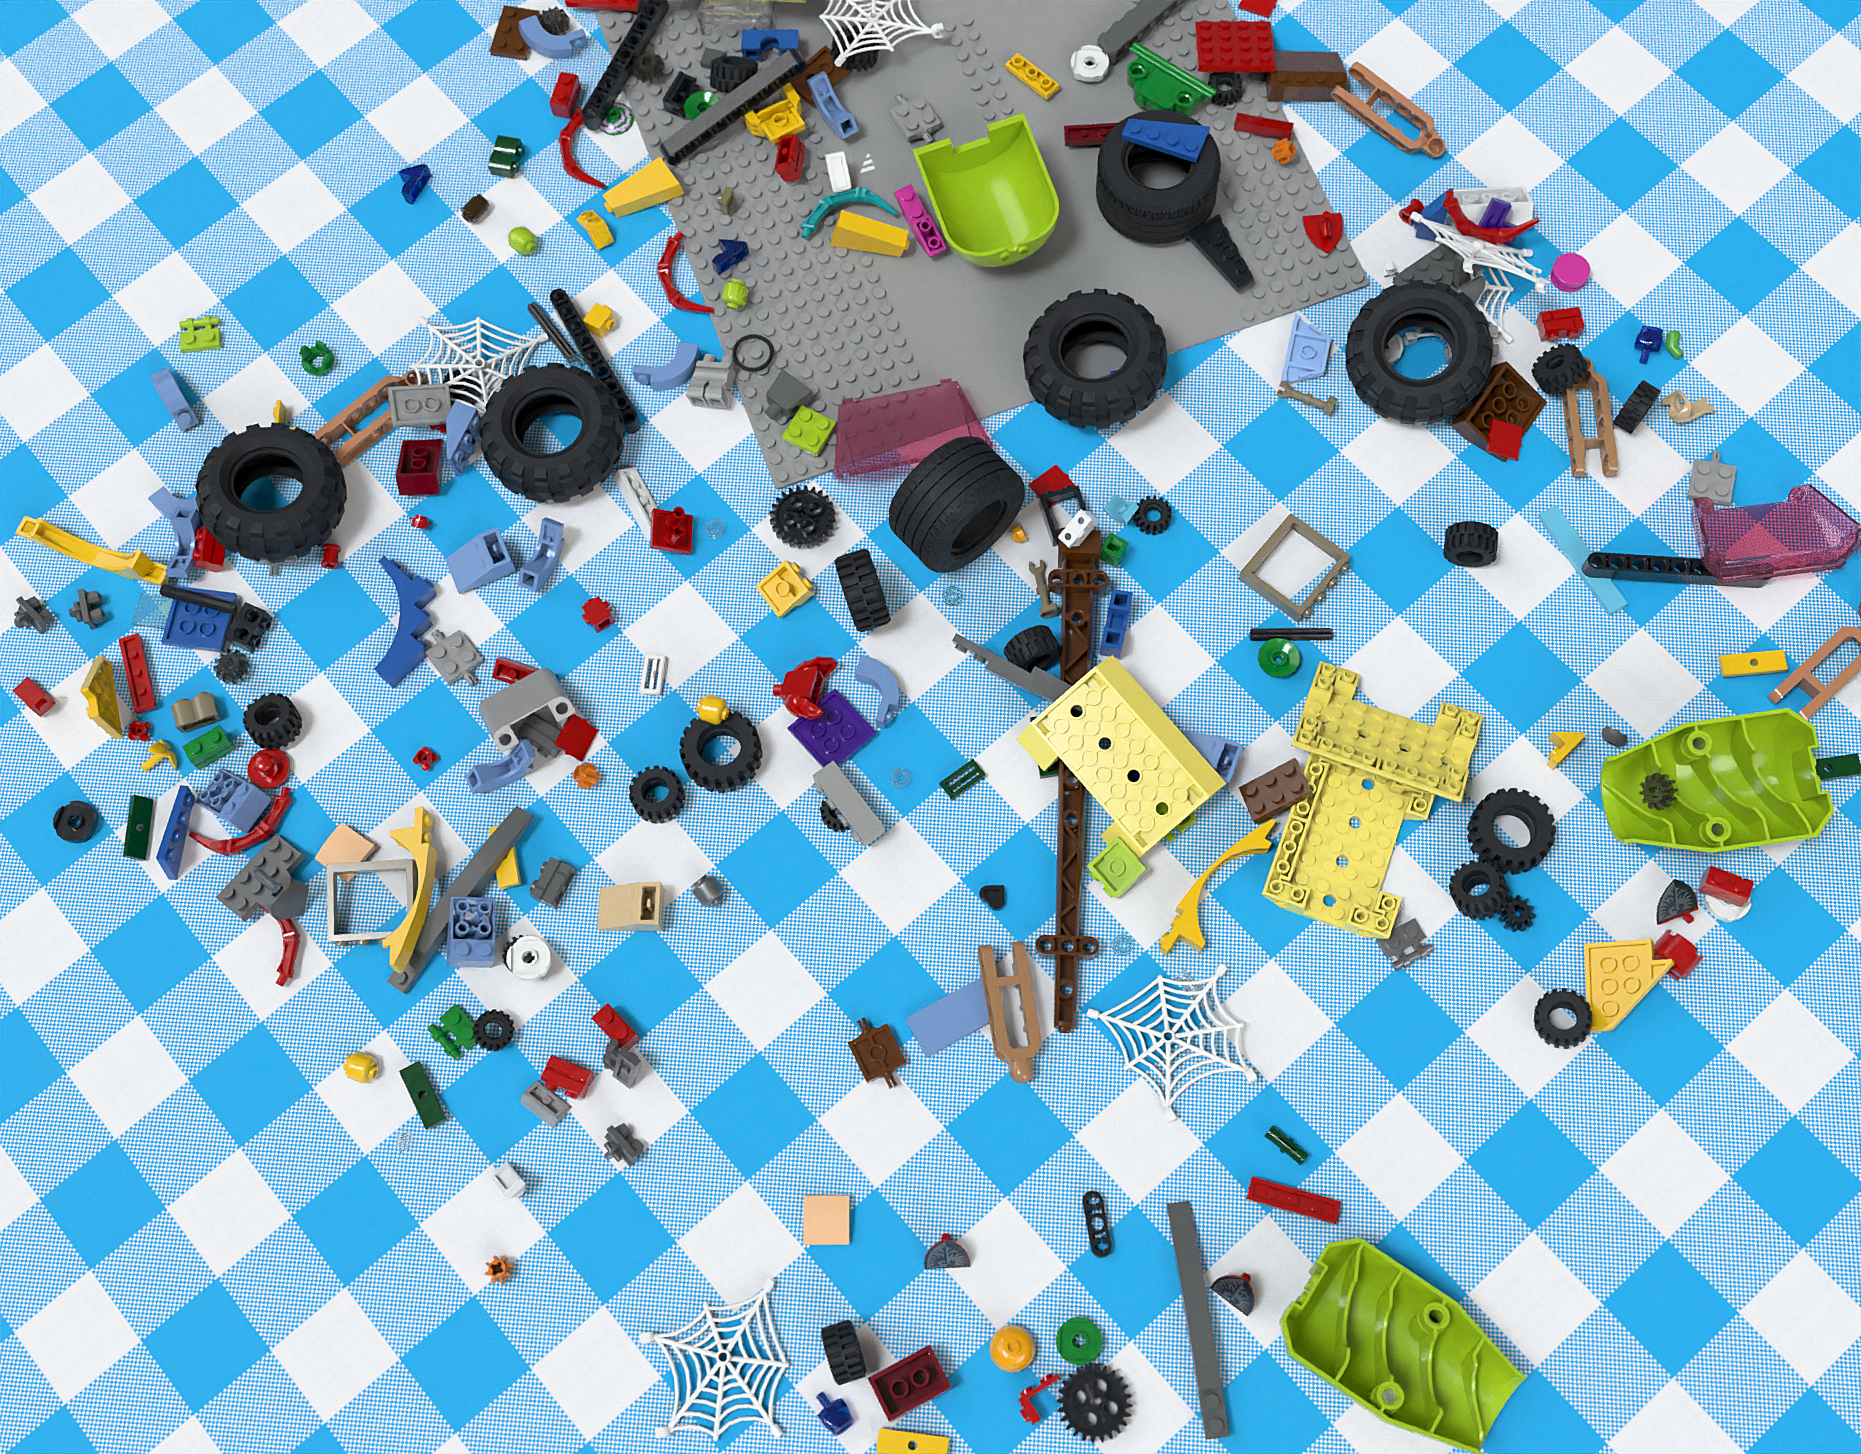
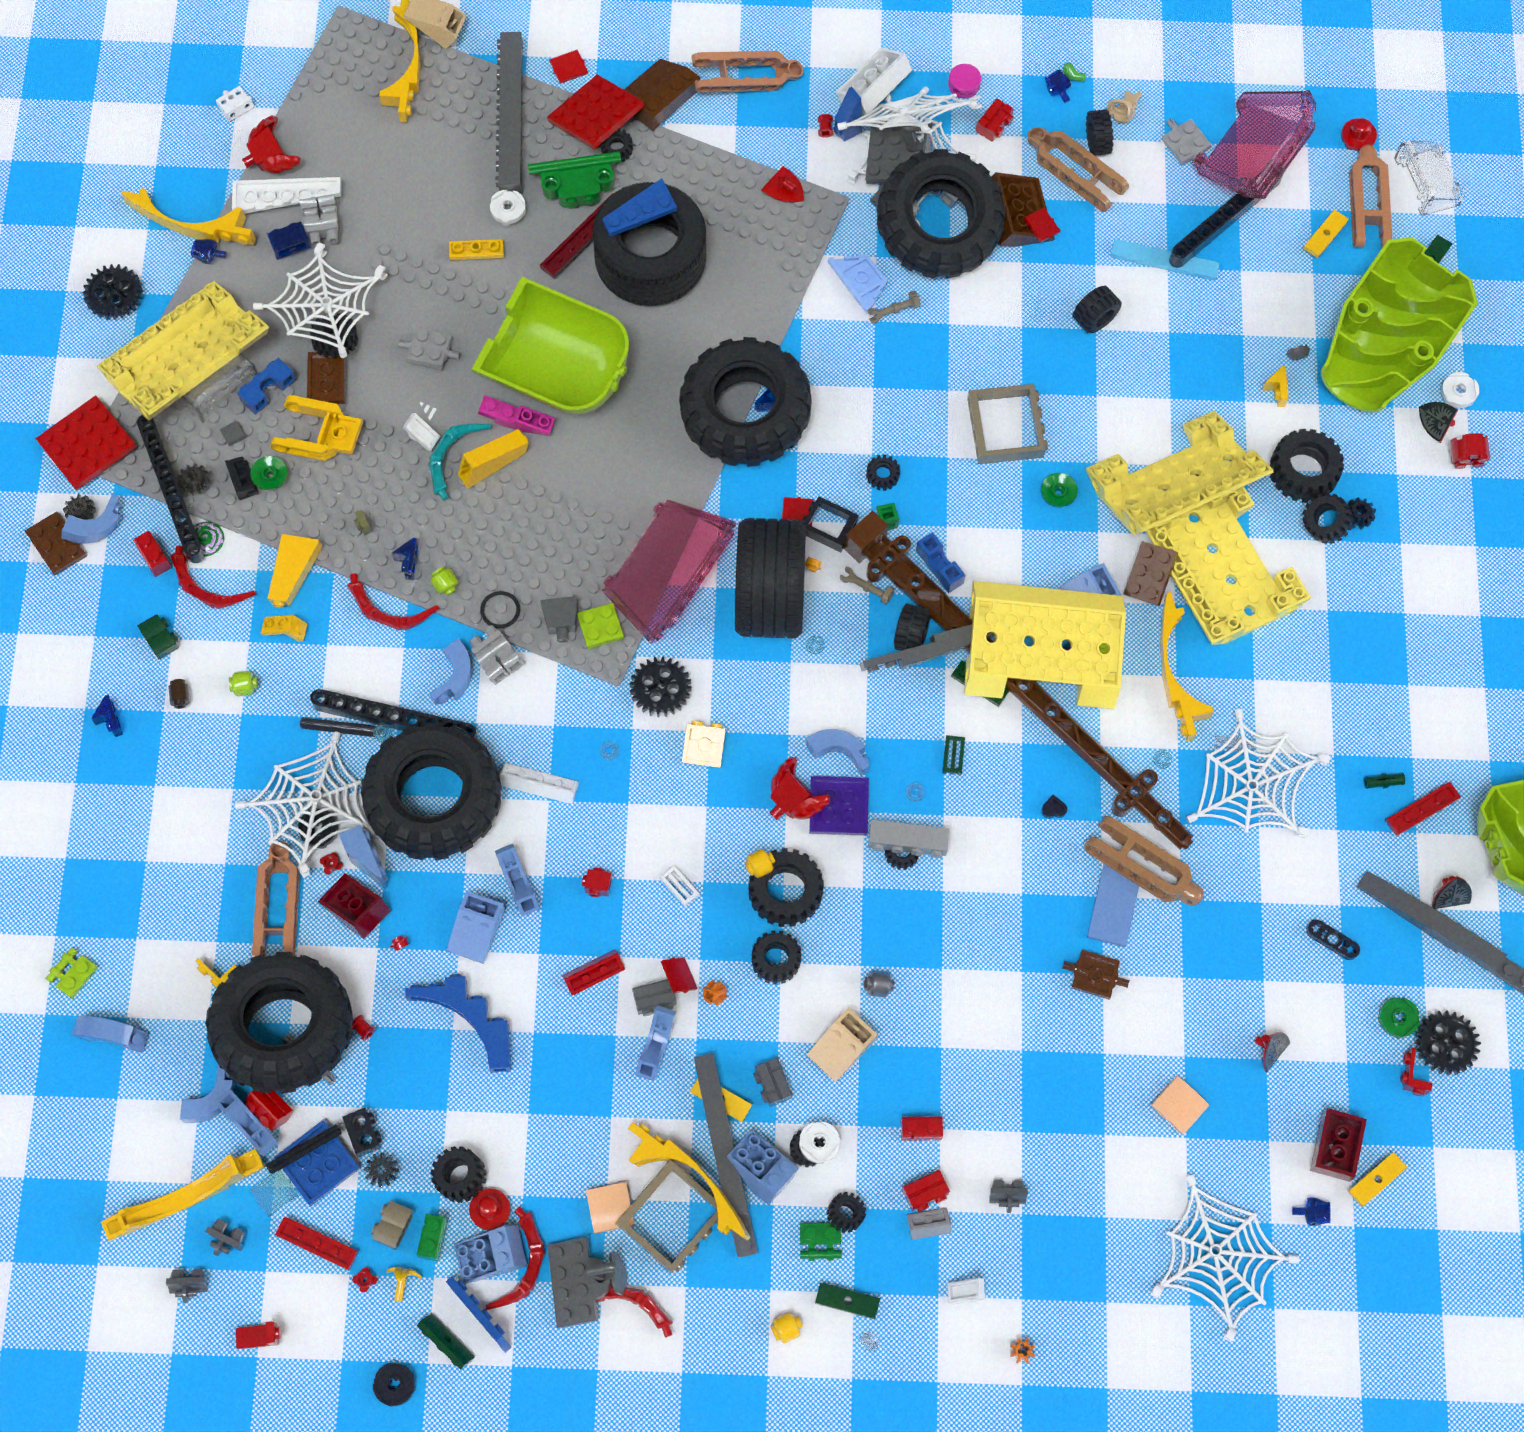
camera: 55 degrees left, 0 degrees up
yellow wing [80,656,123,739] -> none
green piece [299,341,334,376] -> none
light grey tile [387,383,452,428] -> none
red plate [413,747,438,771] -> none
light grey plate [425,629,484,686] -> none
light grey windscreen [478,668,576,753] -> none
yellow brick [583,303,615,339] -> none
flat silver plate [603,1039,641,1089] -> none
red plate [650,507,693,555] -> none
beam [659,48,807,166] -> none
black tyre [710,56,758,93] -> none
red brick [774,134,806,182] -> none
medium blue arch [807,71,859,140] -> none
black tyre [821,1319,867,1386] -> none
black tyre [834,548,891,632] -> none
light orange cylinder [989,1325,1036,1373] -> none
white piece [1058,509,1099,548] -> none
lime plate [1087,836,1148,898] -> none
medium azure bracket [1103,495,1139,523] -> none
black wing [1188,214,1254,292] -> none
red slope [1233,113,1294,141] -> none
black axle [1249,628,1333,641] -> none
orange gear [1272,138,1296,164] -> none
flat silver plate [1376,918,1434,971] -> none
red animal [1442,190,1540,245] -> none
dark purple plate [1478,197,1518,246] -> none
black tyre [1532,343,1588,395] -> none
black tyre [1534,988,1592,1049] -> none
yellow wing [1584,939,1674,1033] -> none
clear smoke gear [1638,773,1679,810] -> none
red brick [1698,865,1754,907] -> none

